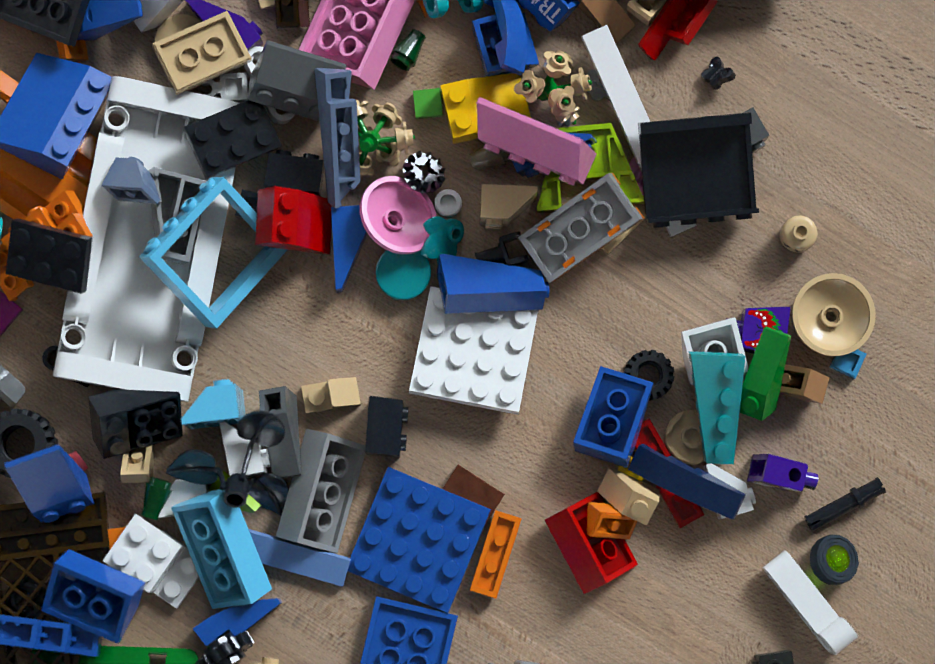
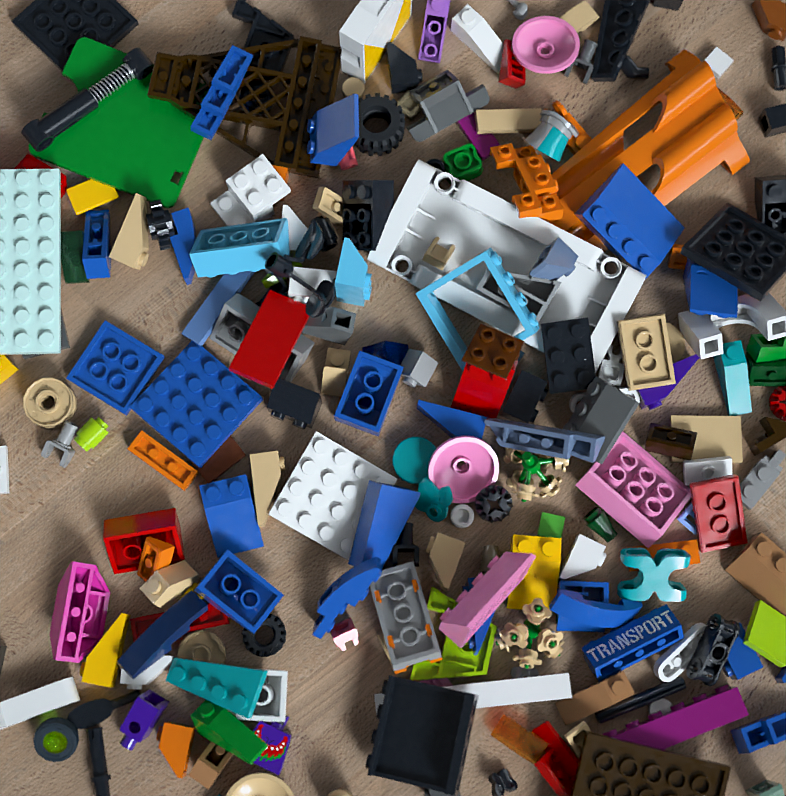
camera: 110 degrees right, 5 degrees down
black plate [6,218,93,294] -> none
blue slope [41,549,146,644] -> none
dark green cone [141,477,173,520] -> none
none -> dark pink wedge [49,561,110,663]
none -> black piece [67,689,141,730]
none -> lime brick [74,417,109,452]
none -> yellow slope [79,613,131,687]
none -> orange slope [156,721,196,778]
none -> blue slope [199,474,264,558]
none -> red tile [229,290,310,389]
none -> tan slope [250,451,286,527]
none -> black brick [308,216,338,252]
none -> blue slope [312,557,382,639]
none -> tile [331,617,359,651]
none -> blue slope [334,350,404,437]
none -> clear blue slope [362,341,409,365]
none -> light grey brick [400,349,438,388]
none -> tan tile [422,237,455,271]
none -> green piece [441,143,484,184]
none -> reddish brown hinge [462,323,525,379]
none -> clear orange slope [491,714,548,764]
none -> white slope [558,534,607,581]

